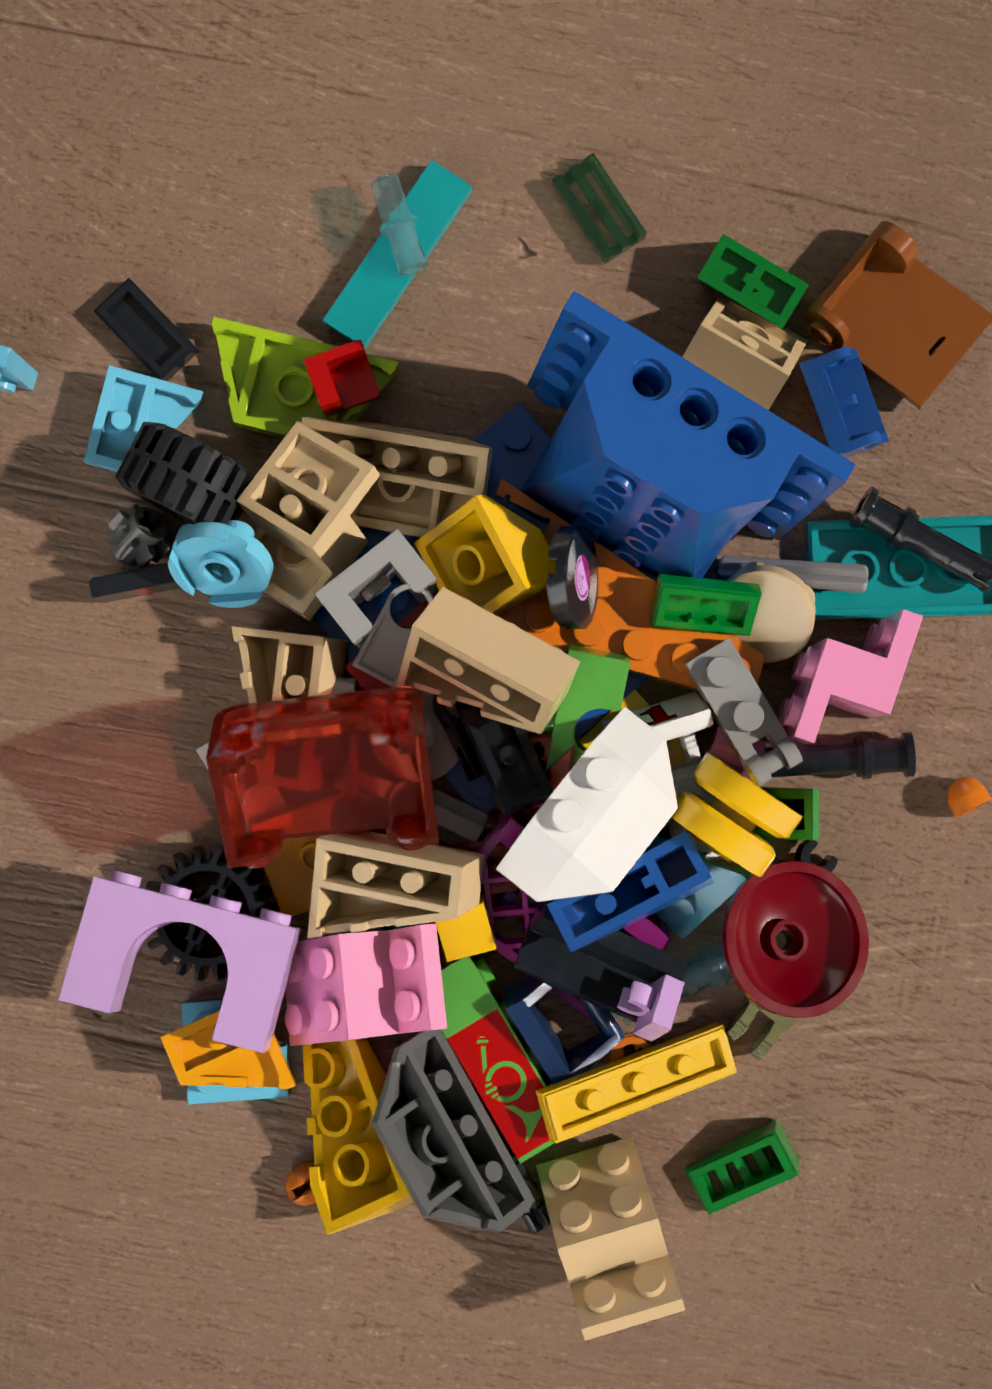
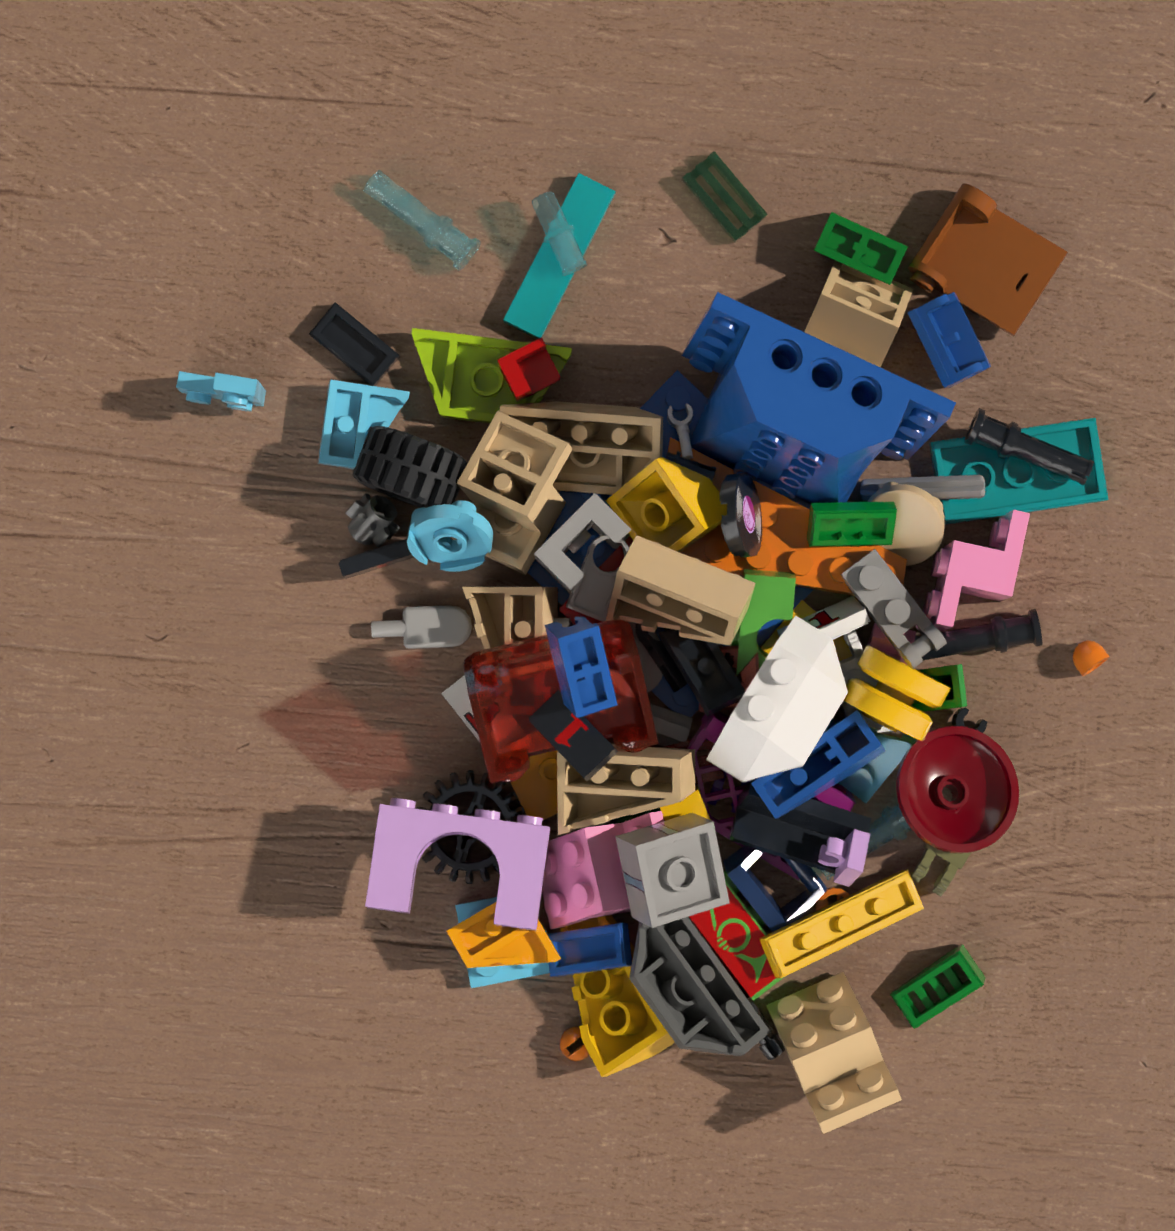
camera: 10 degrees left, 0 degrees up
none -> clear light blue pin [363,170,481,271]
none -> light grey piece [371,605,472,649]
none -> black tile [528,690,618,781]
none -> blue hinge [545,617,618,718]
none -> blue tile [547,923,632,977]
none -> light grey container [615,813,730,928]
none -> white hand [667,403,693,459]

